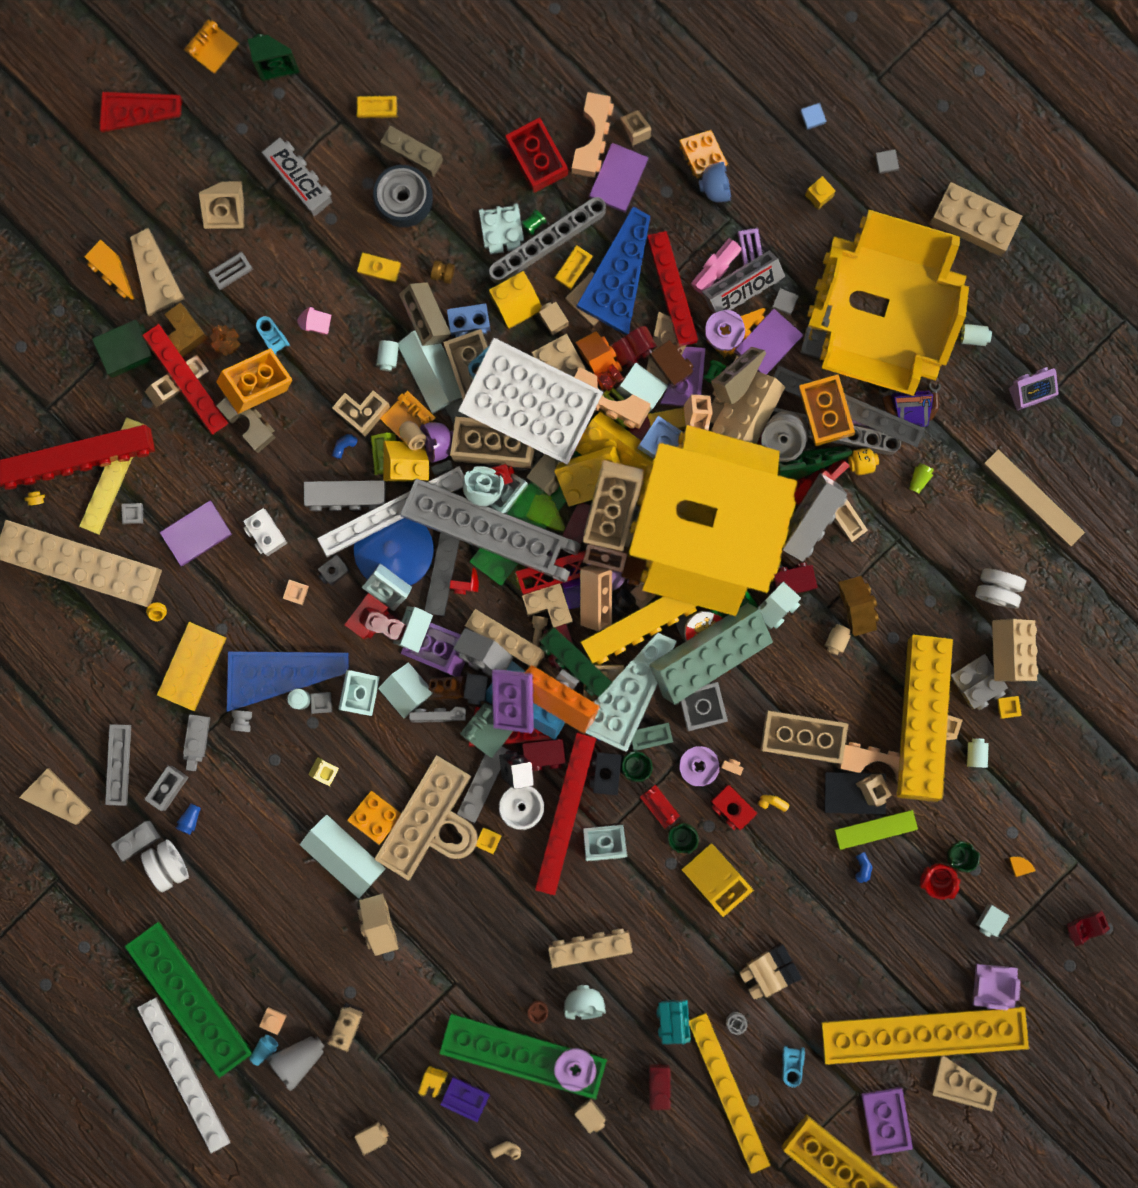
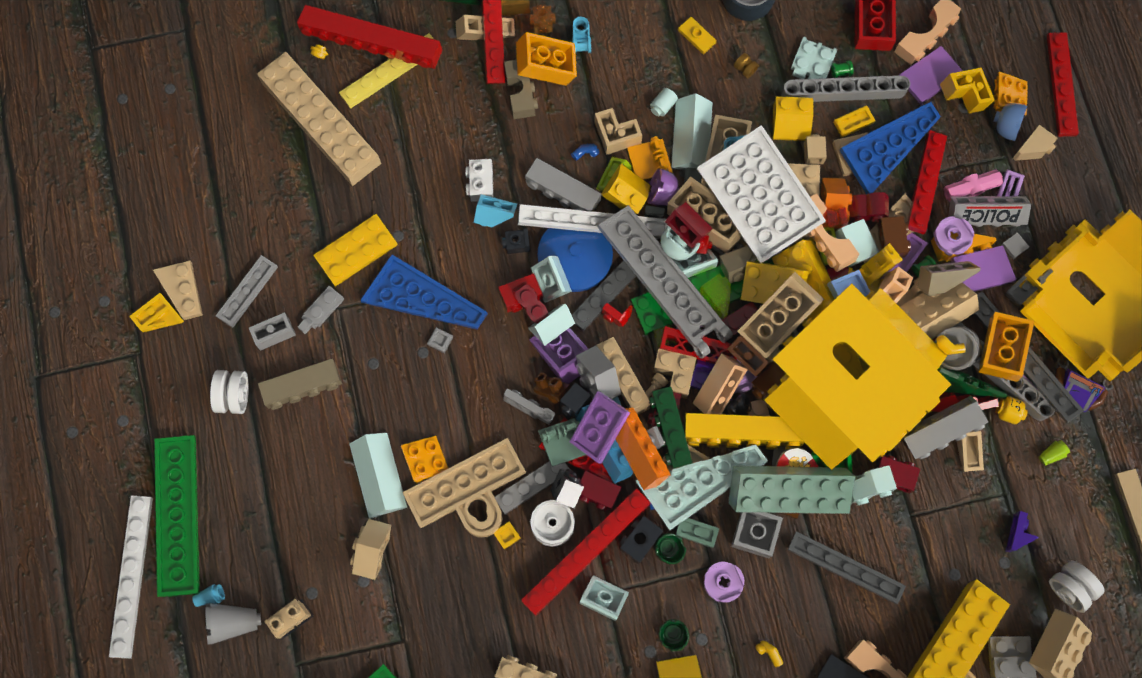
camera: 25 degrees right, 10 degrees down
light grey brick [111,821,161,861] -> none
light grey tile [122,503,143,524] -> none
yellow plate [146,603,167,621] -> none
medium lavender tile [160,501,232,566] -> none
blue cone [176,804,201,835] -> none
light grey wheel [230,710,252,732] -> none
light nougat plate [259,1007,287,1035] -> none
light nougat plate [283,580,309,605] -> none
light aqua brick [288,689,311,710] -> none
bright pink tile [297,307,331,335] -> none
light yellow slope [309,757,339,786] -> none
light aqua slope [338,670,380,716] -> none
light aqua slope [378,662,433,718] -> none
dark tan brick [399,283,451,346] -> none
tan brick [399,421,426,450] -> none
medium blue brick [447,304,491,338] -> none
tan slope [620,110,651,146] -> none
red hinge [640,785,680,829] -> none
red brick [711,784,757,830] -> none
light nougat plate [721,758,743,776] -> none
tan brick [760,711,848,764] -> none
light blue tile [800,103,826,129] -> none
yellow brick [805,176,836,210] -> none
tan brick [825,624,851,655] -> none
pearl gold brick [838,576,879,636] -> none
none -> yellow wing [129,293,184,332]
none -> dark tan brick [258,358,342,410]
none -> medium azure slope [474,194,517,227]
none -> dark red brick [665,202,713,249]
none -> dark grey plate [787,531,906,605]
none -> yellow hinge [859,243,903,286]
none -> yellow arm [936,335,965,355]
none -> yellow brick [940,68,995,114]
none -> dark purple slope [1006,511,1039,552]
none -> tan slope [1012,125,1057,161]
none -> red plate [1047,33,1079,137]

